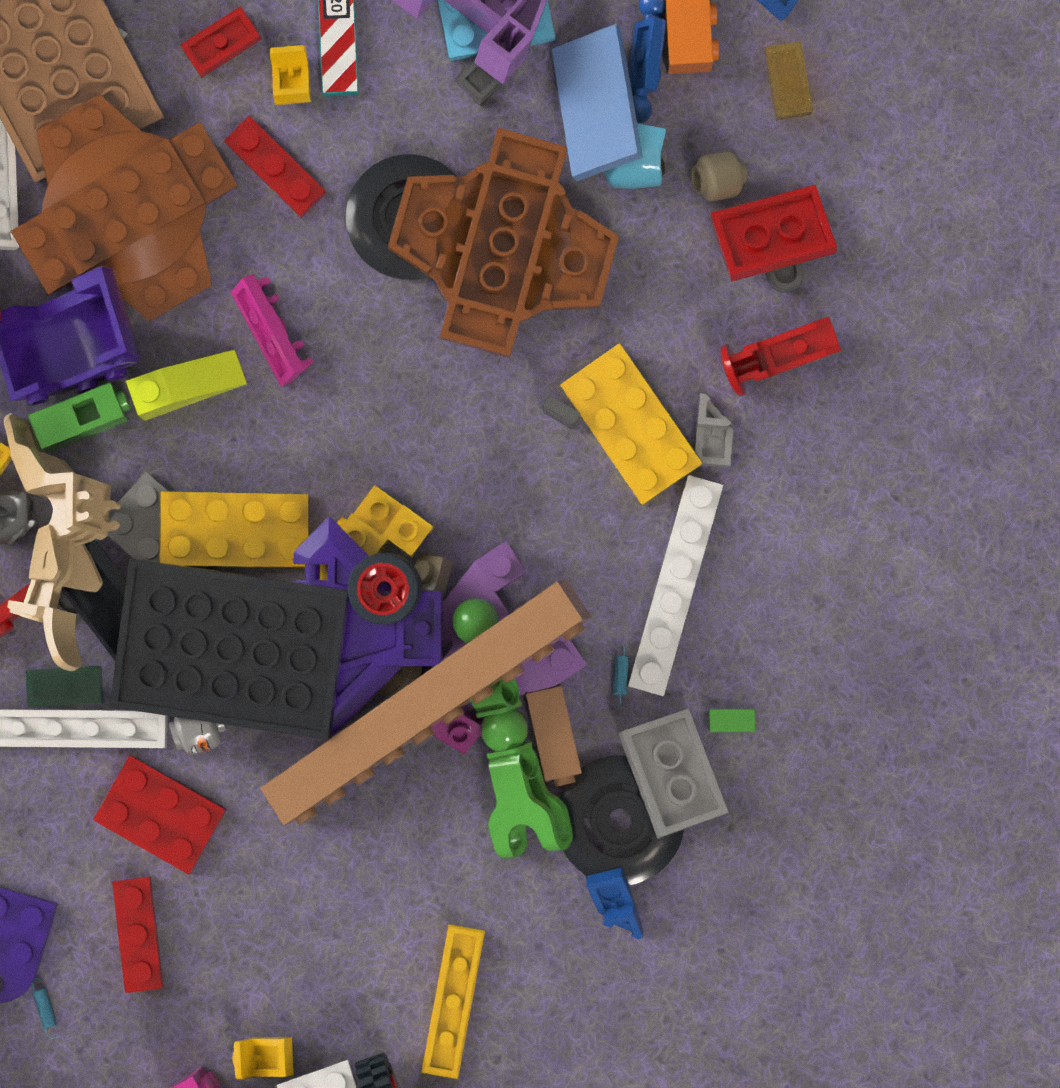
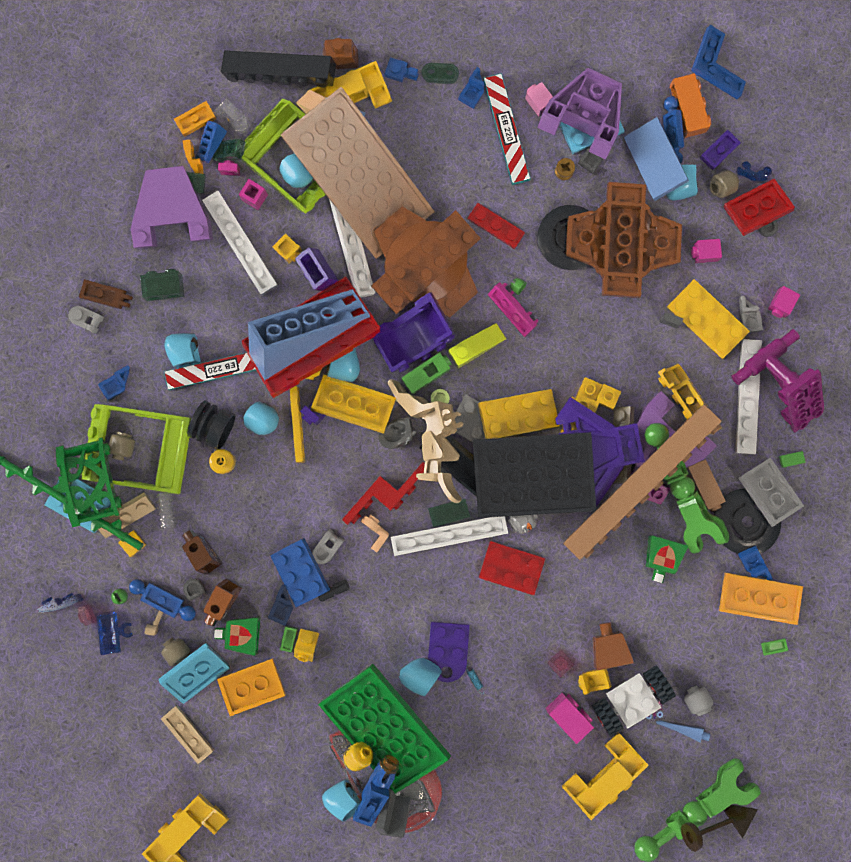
camera: 10 degrees left, 0 degrees up
red plate [112,876,164,993] -> none
red plate [180,6,262,78] -> none
yellow bracket [270,45,311,105] -> none
wheel [348,553,422,625] -> none
yellow tile [421,924,485,1079] -> none
medium azure piece [613,645,629,706] -> none
red piece [720,316,842,396] -> none
clear yellow plate [764,41,813,121] -> none
none -> yellowish green tile [431,389,450,404]
none -> bright green hinge [510,278,527,295]
none -> clear pink plate [547,649,575,678]
none -> pearl gold wheel [555,158,575,180]
none -> dark orange torso [593,622,634,671]
none -> green torso [646,535,688,583]
none -> yellow bracket [658,364,722,436]
none -> dark pink brick [691,239,722,263]
none -> dark purple plate [700,130,741,170]
none -> light orange plate [719,573,803,625]
none -> magenta plate [731,329,824,433]
none -> clear blue piece [736,161,772,181]
none -> bright green piece [761,638,788,656]
none -> dark pink brick [768,286,800,318]

